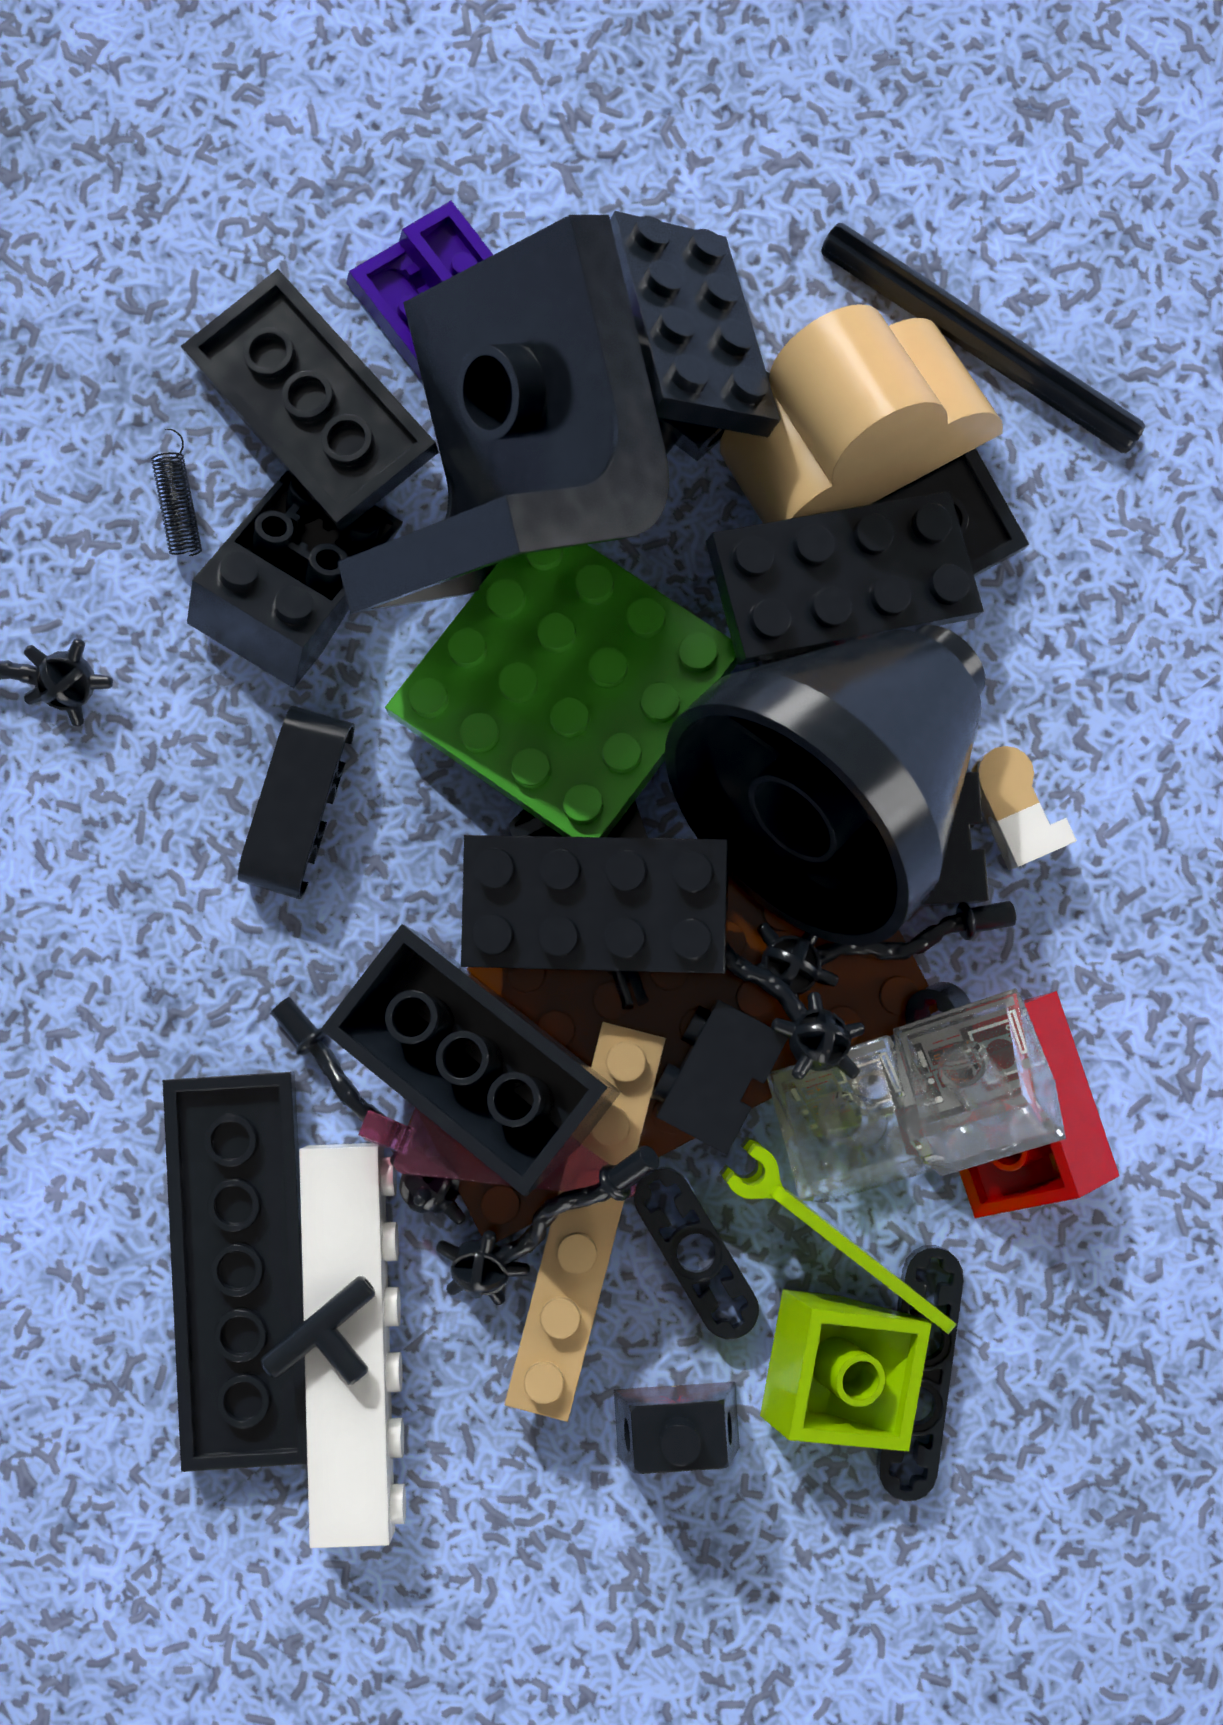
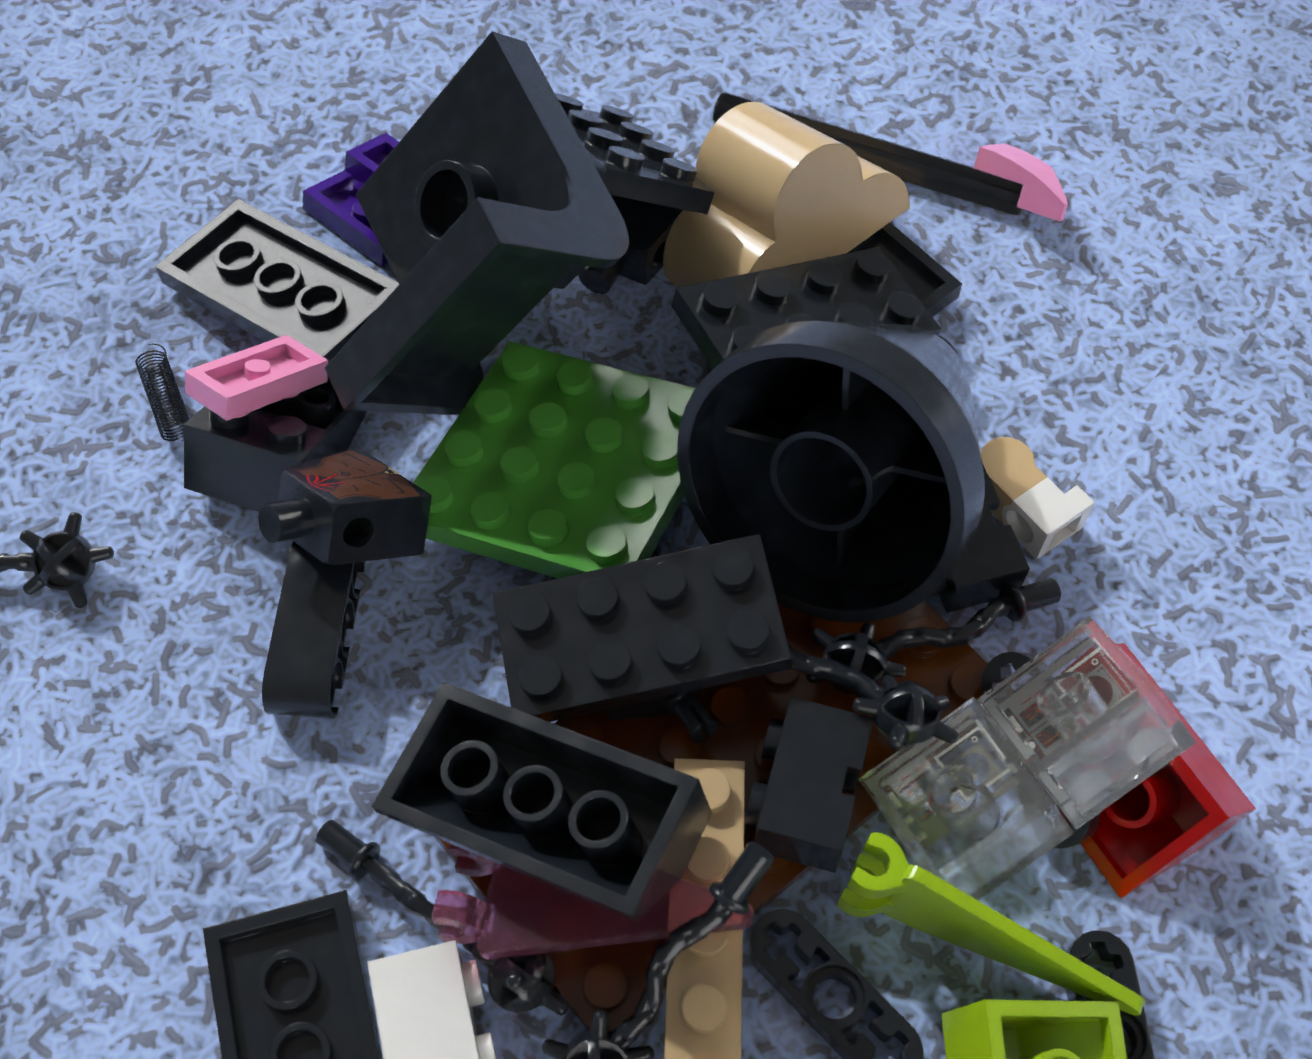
camera: 15 degrees left, 25 degrees down
none -> bright pink plate [185,335,328,421]
none -> black torso [258,448,432,565]
none -> bright pink slope [974,143,1068,222]

